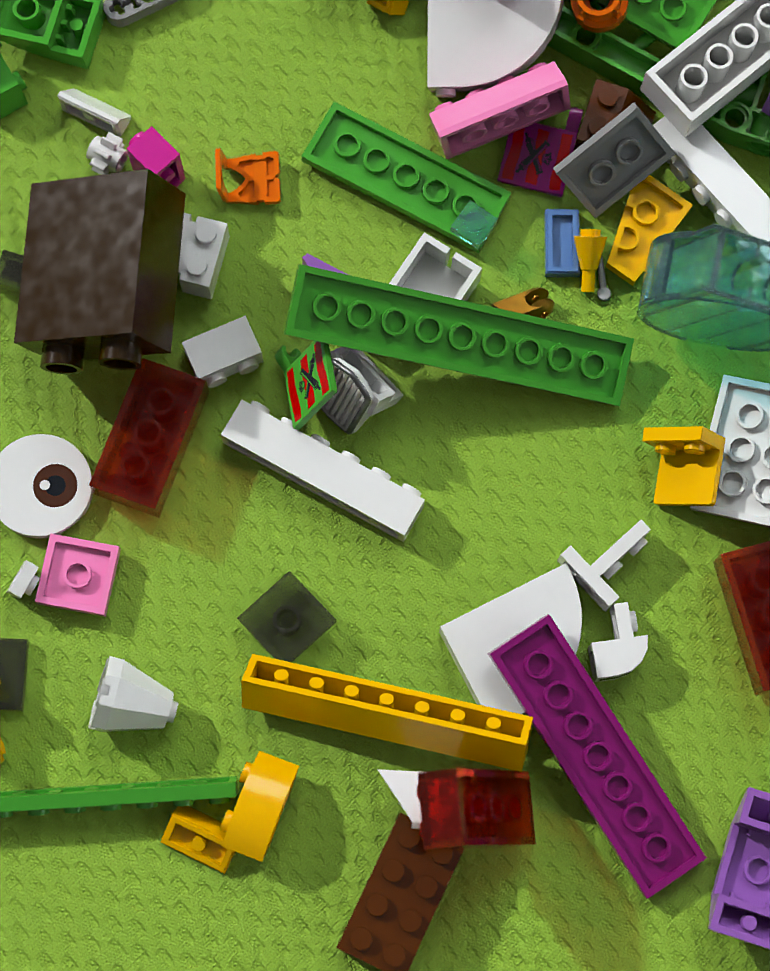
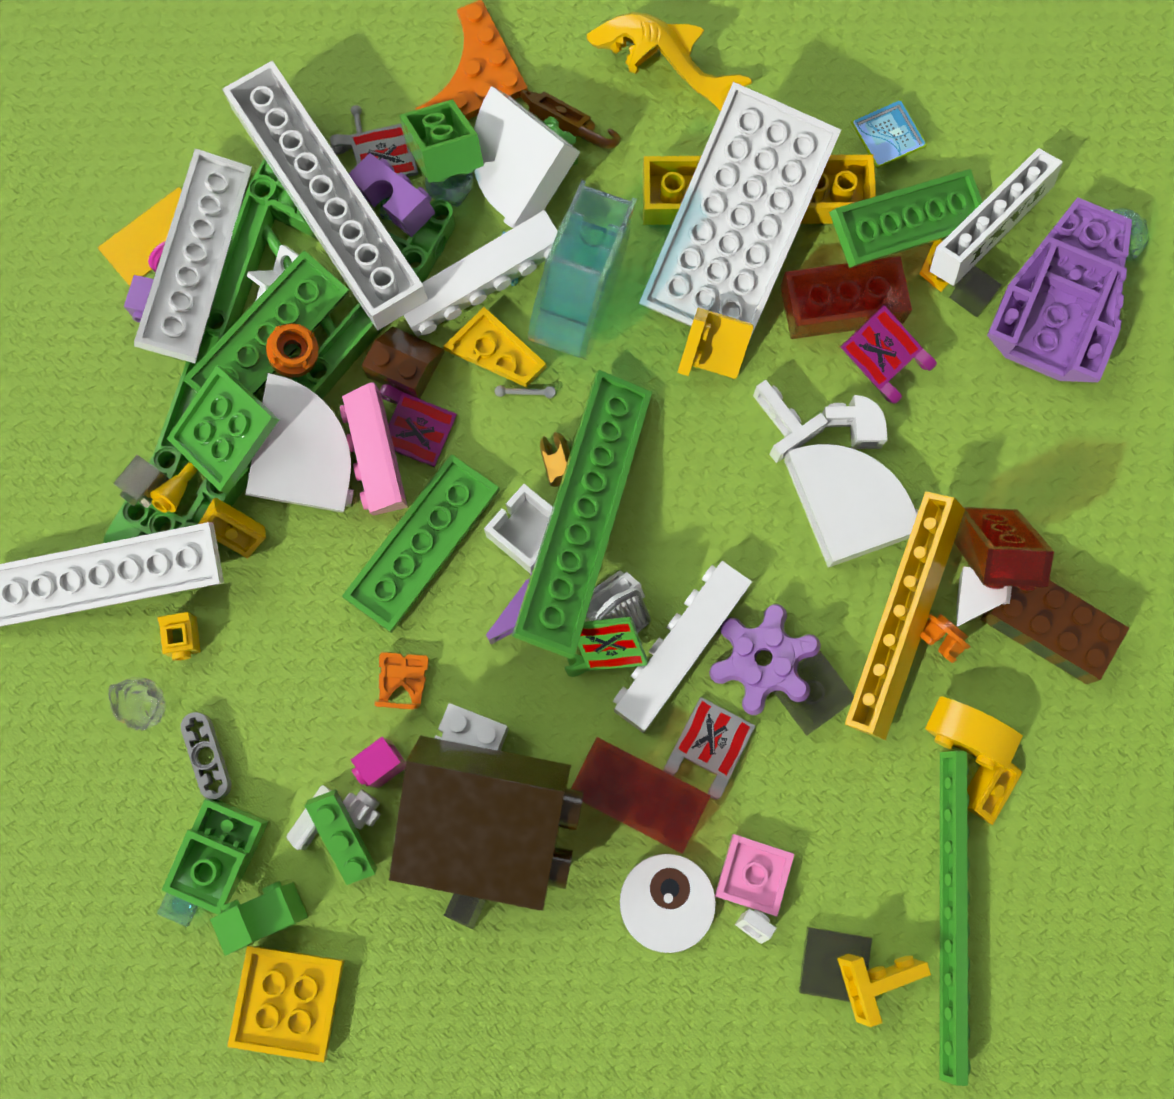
camera: 80 degrees left, 0 degrees up
white cone [88,656,178,732] -> none
white brick [182,316,263,388] -> none
clear light blue plate [450,200,498,249] -> none
magenta plate [488,614,707,899] -> none
medium blue tile [544,209,580,277] -> none
light grey plate [553,102,675,218] -> none
yellow cone [573,229,607,292] -> none
none -> bright green plate [305,789,377,885]
none -> flag [663,697,755,800]
none -> medium lavender plate [709,604,821,715]
none -> flag [840,306,937,404]
none -> orange piece [920,613,971,663]

